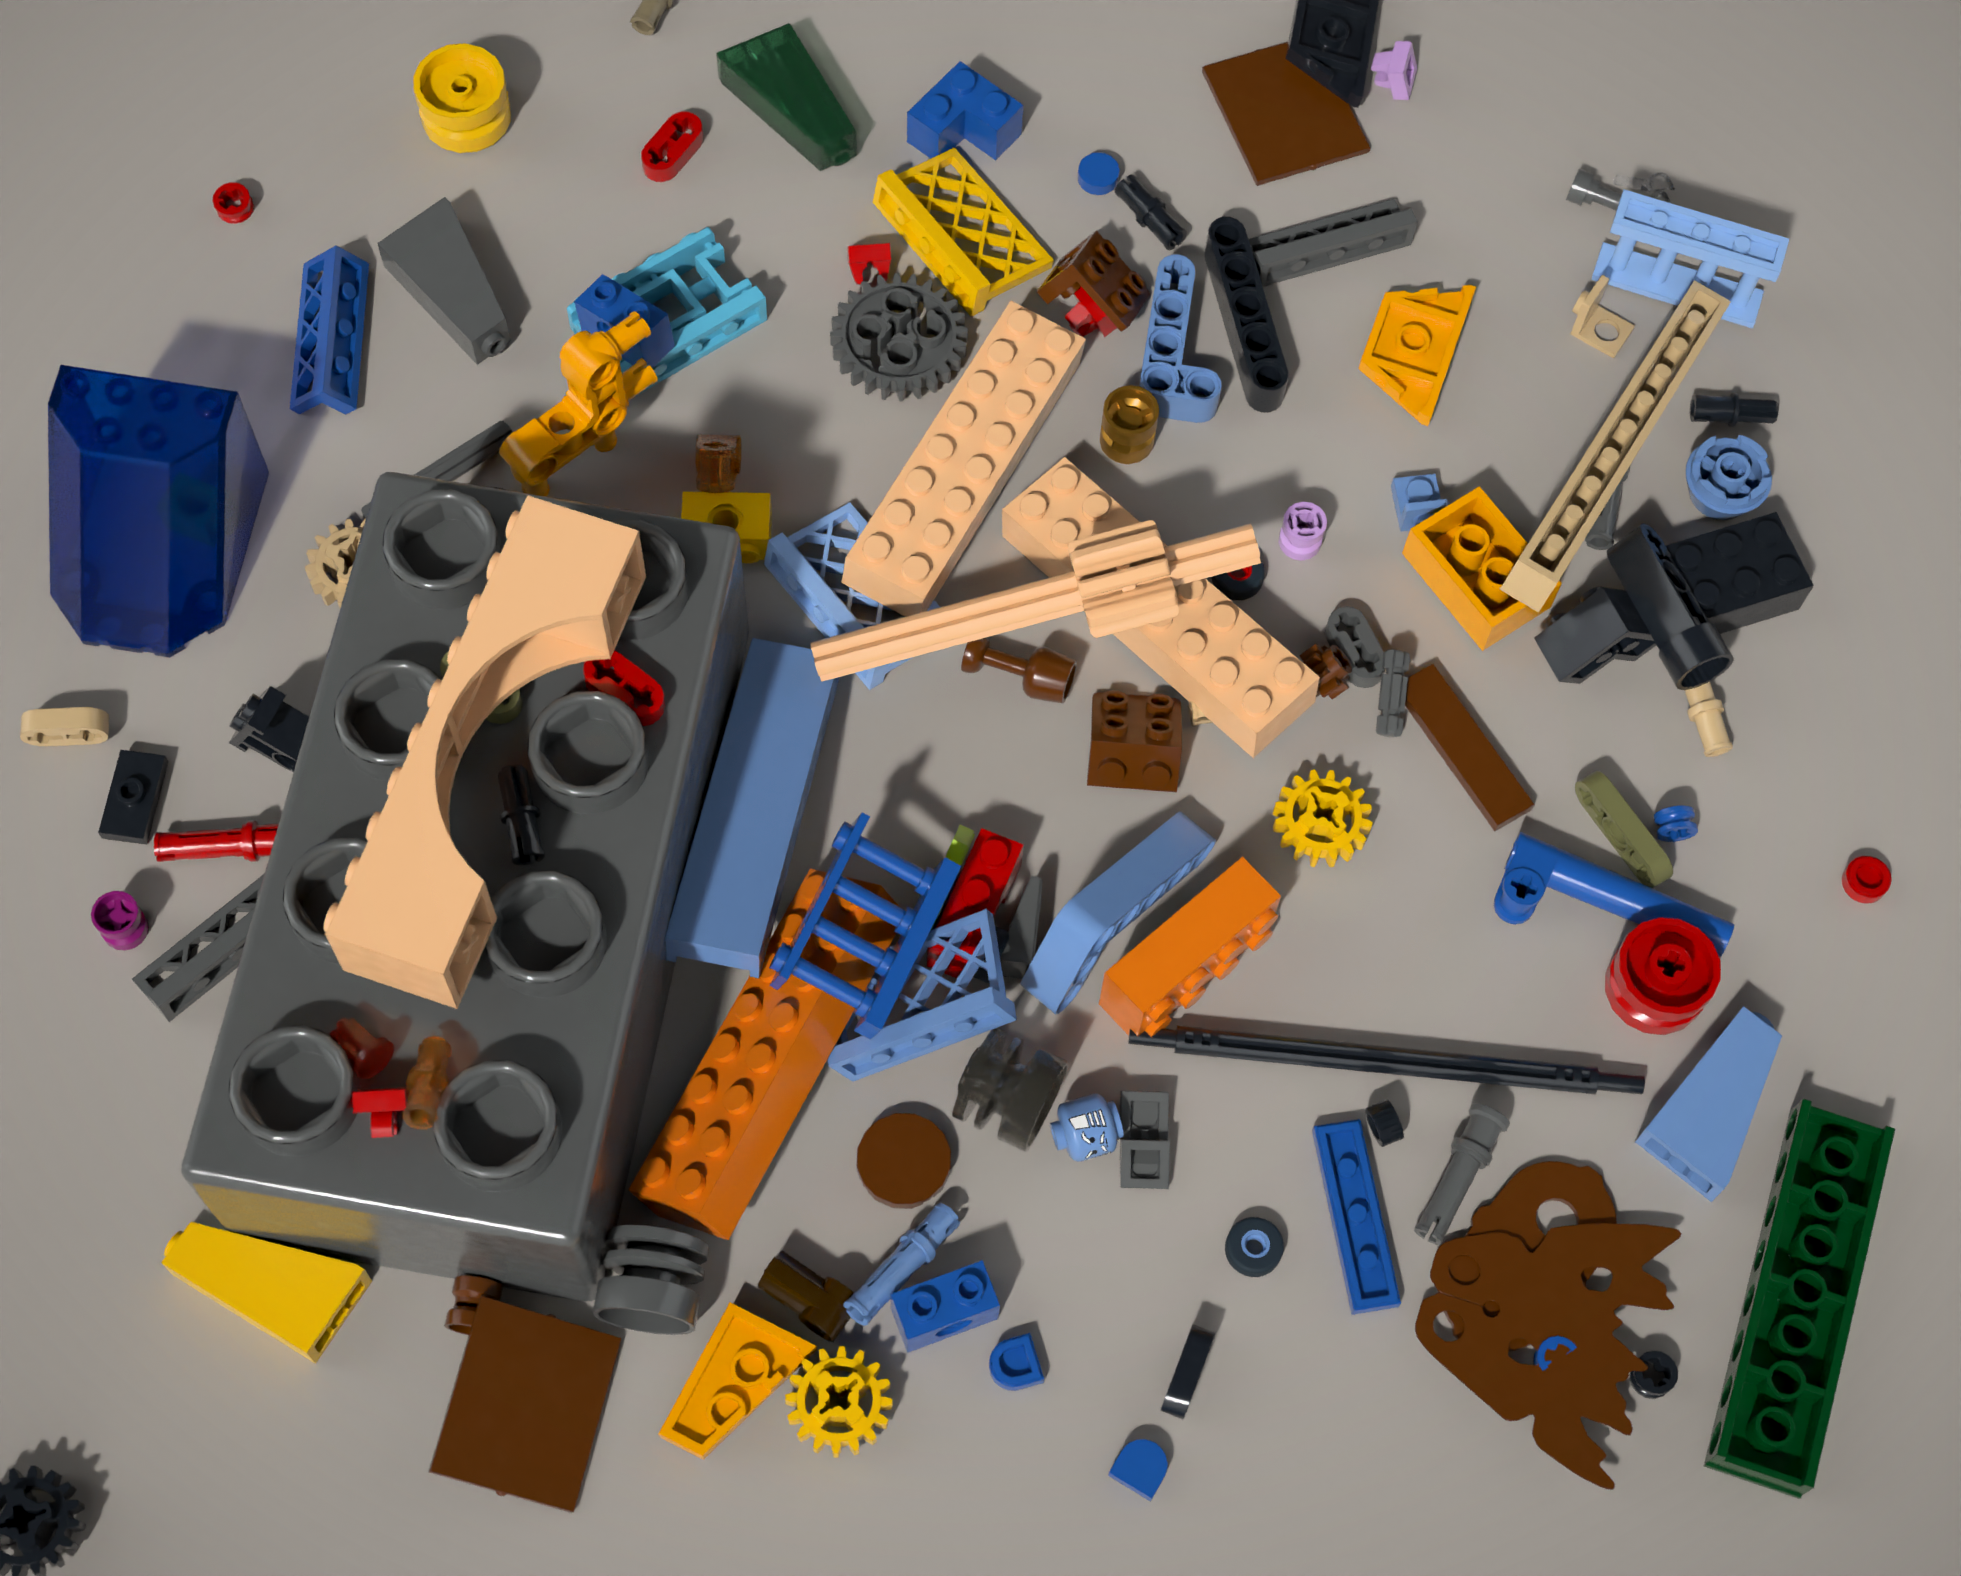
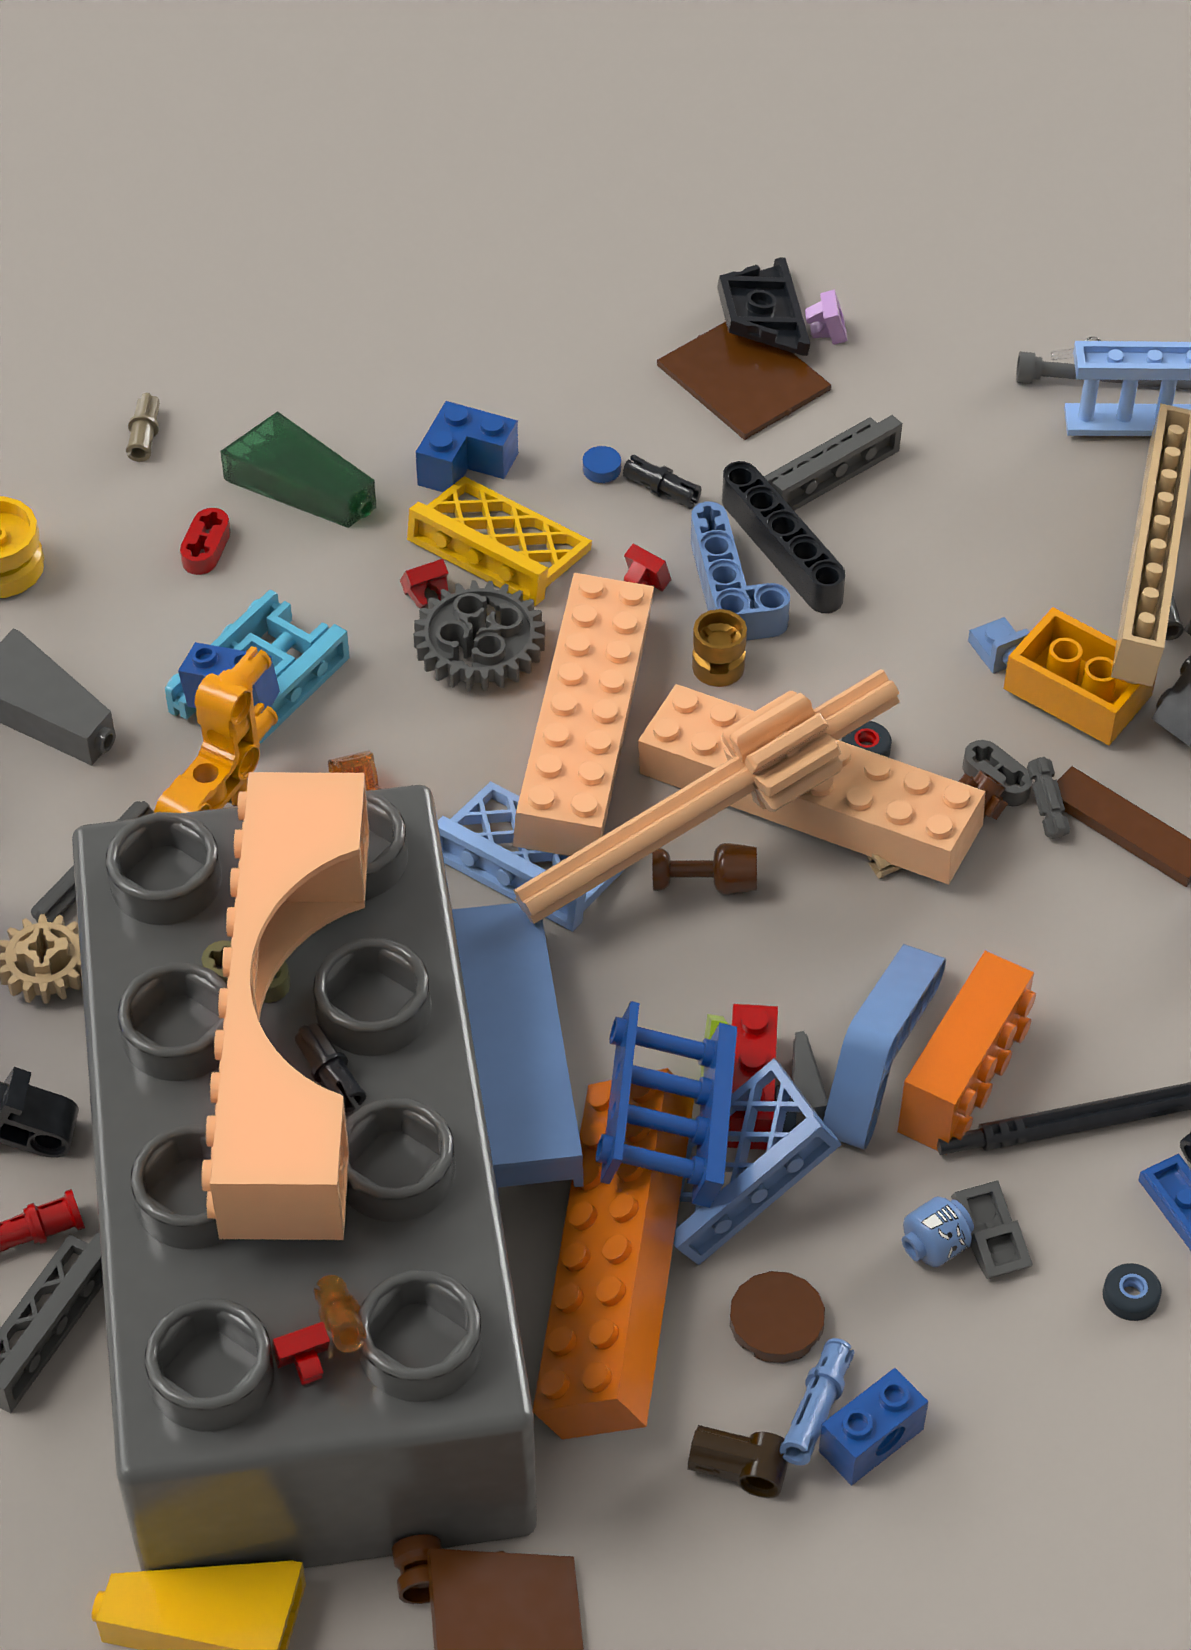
camera: 15 degrees left, 15 degrees down
clear red piece [329,1017,394,1079] -> none
red beam [583,651,665,726] -> none
dark grey wheel [593,1225,709,1335] -> none
light orange wing [658,1302,817,1460] -> none
yellow gear [785,1346,893,1458] -> none
clear smoke wheel [952,1027,1069,1152] -> none
blue tile [989,1333,1044,1391] -> none
reddish brown bracket [1037,230,1150,332] -> none
reddish brown bracket [1087,690,1182,792] -> none
blue tile [1108,1439,1168,1502] -> none
black beam [1160,1324,1215,1420] -> none
yellow gear [1272,769,1373,867] -> none
lavender wheel [1278,502,1327,561] -> none
light orange wing [1358,285,1476,426] -> none
tan bracket [1570,275,1635,358] -> none

